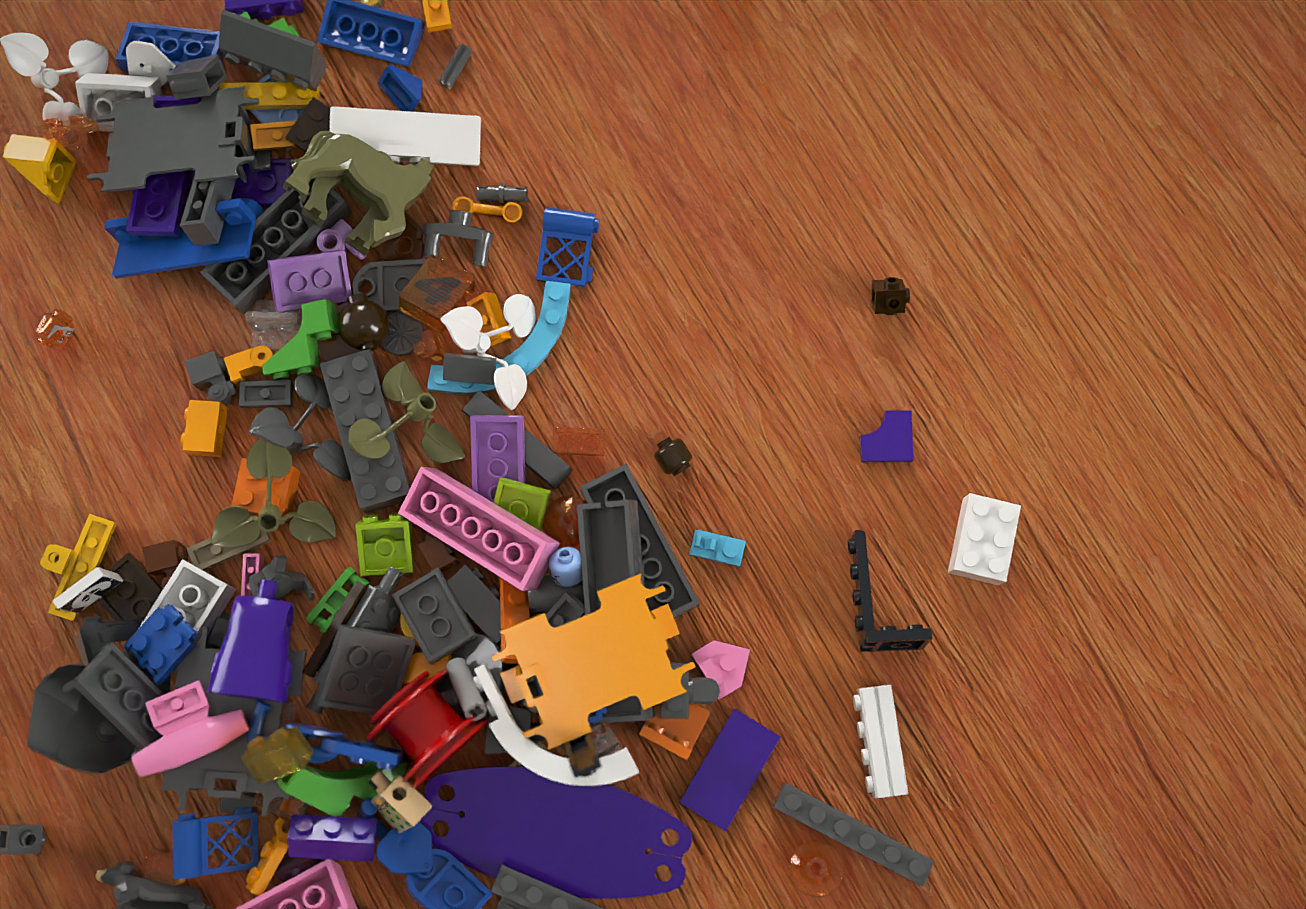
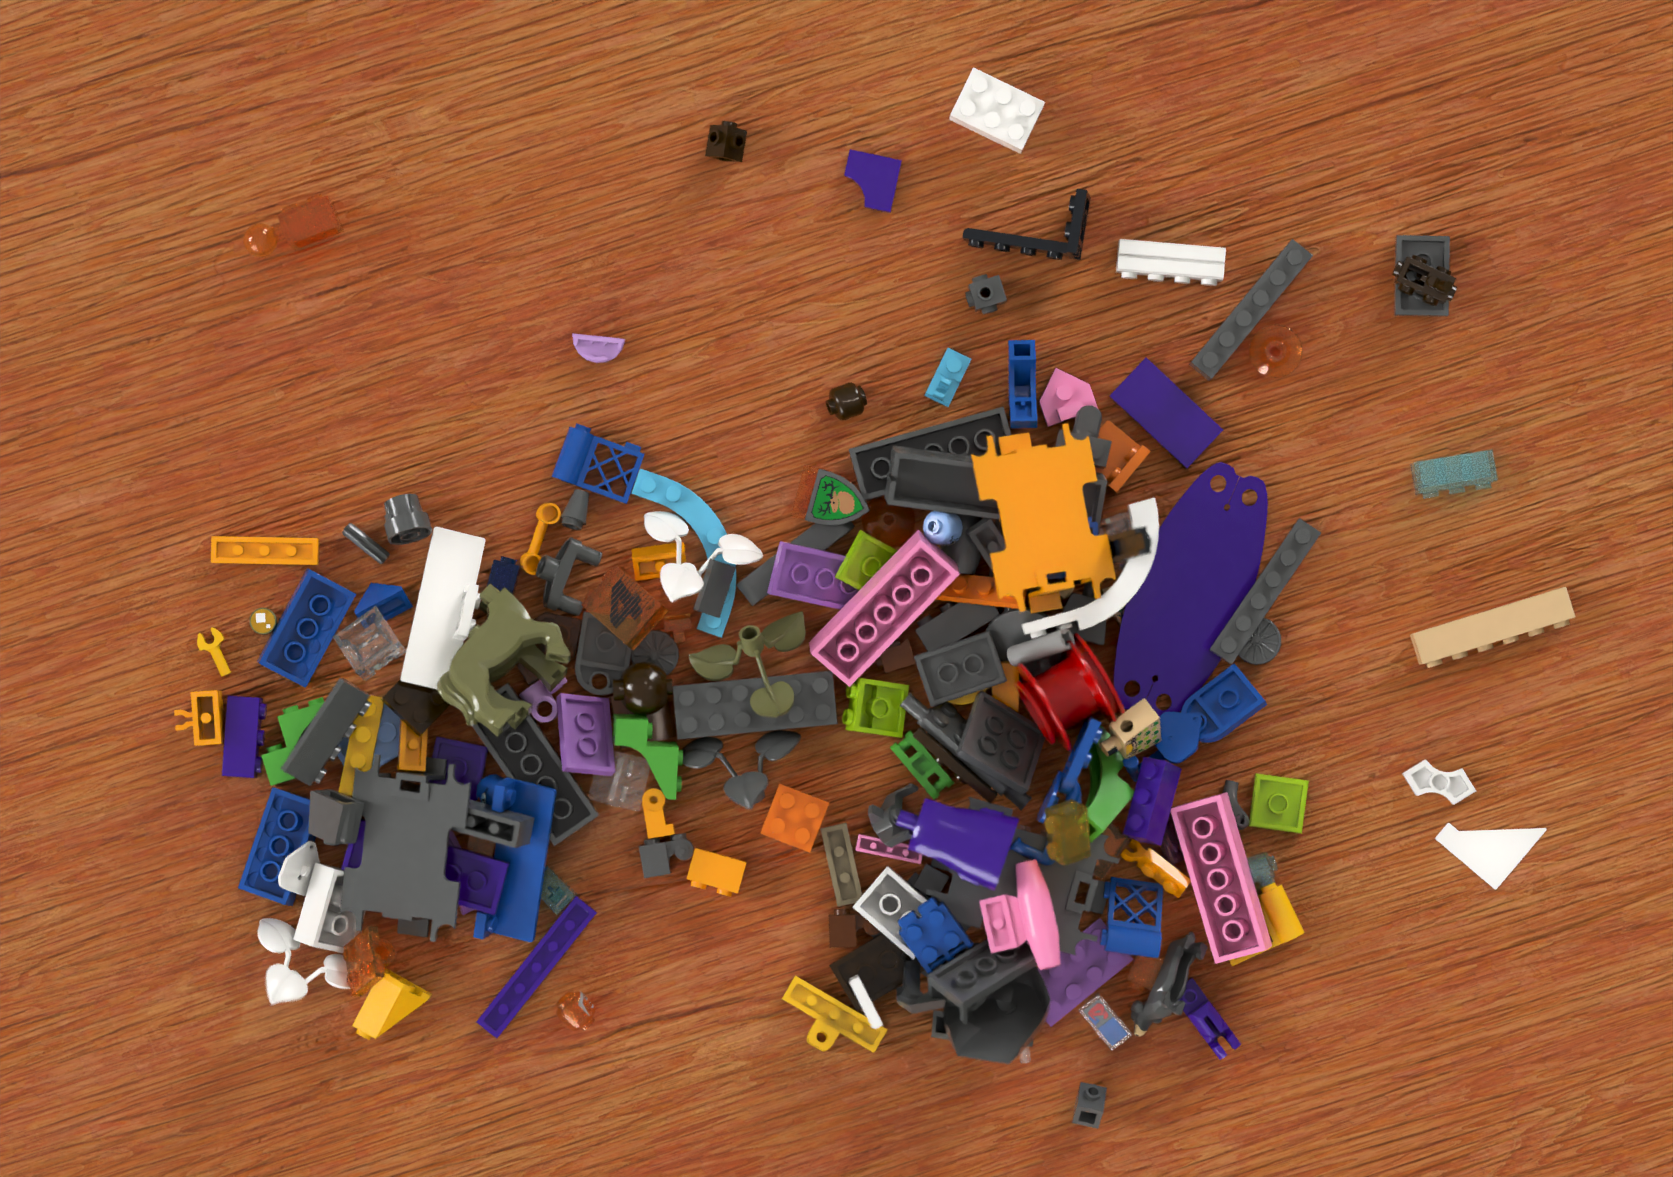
camera: 80 degrees left, 10 degrees up
olive plant [211,438,336,547] -> none
dark grey plate [239,380,293,409] -> none
dark grey pin [476,184,528,204] -> none
none -> clear brick [333,606,406,681]
none -> dark grey piece [384,494,432,545]
none -> dark purple plate [476,896,597,1038]
none -> clear blue brick [487,556,521,595]
none -> clear light blue slope [541,866,577,915]
none -> dark grey cone [560,489,590,531]
none -> lavender plate [572,333,625,363]
none -> shield [805,469,870,525]
none -> dark grey brick [965,274,1007,315]
none -> blue arch [1008,340,1037,428]
none -> medium lavender plate [1037,918,1134,1027]
none -> slope [1078,993,1133,1051]

